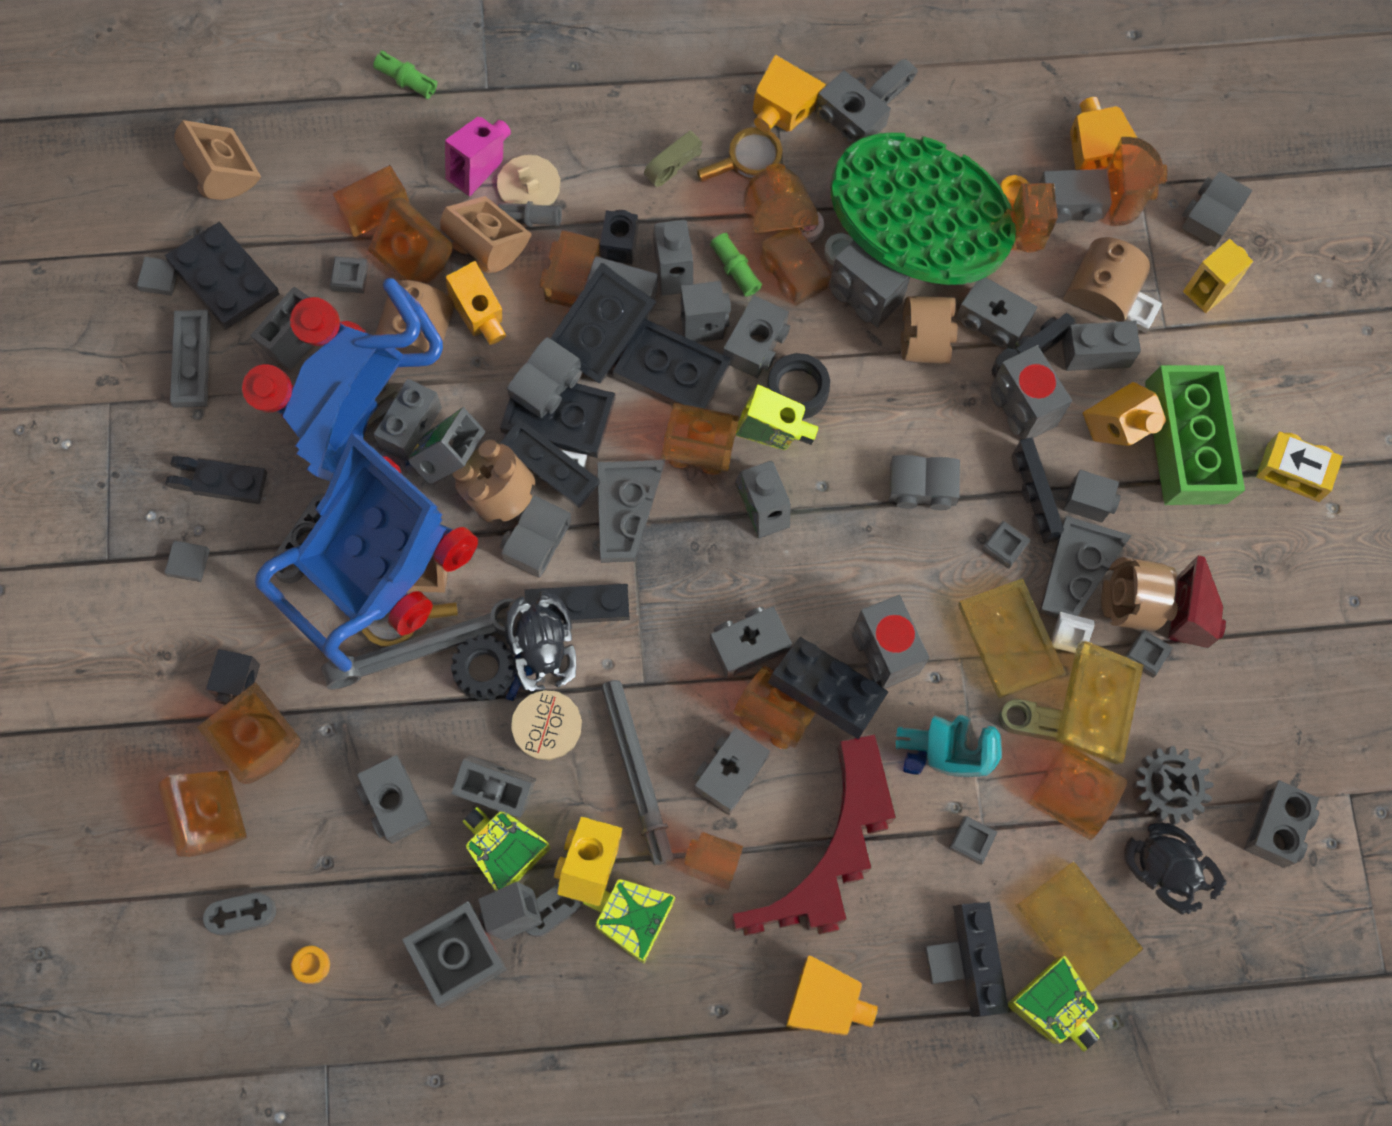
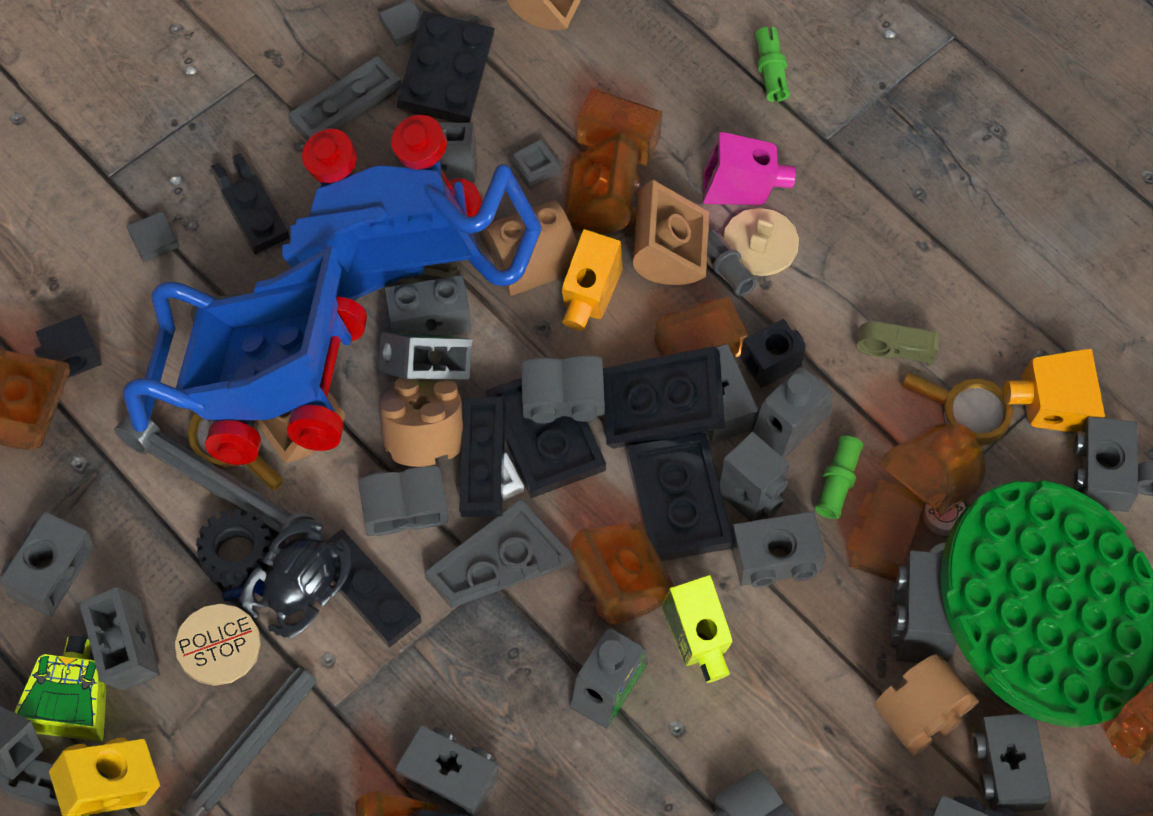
camera: 55 degrees right, 10 degrees down
black tyre [767,353,831,420] -> none

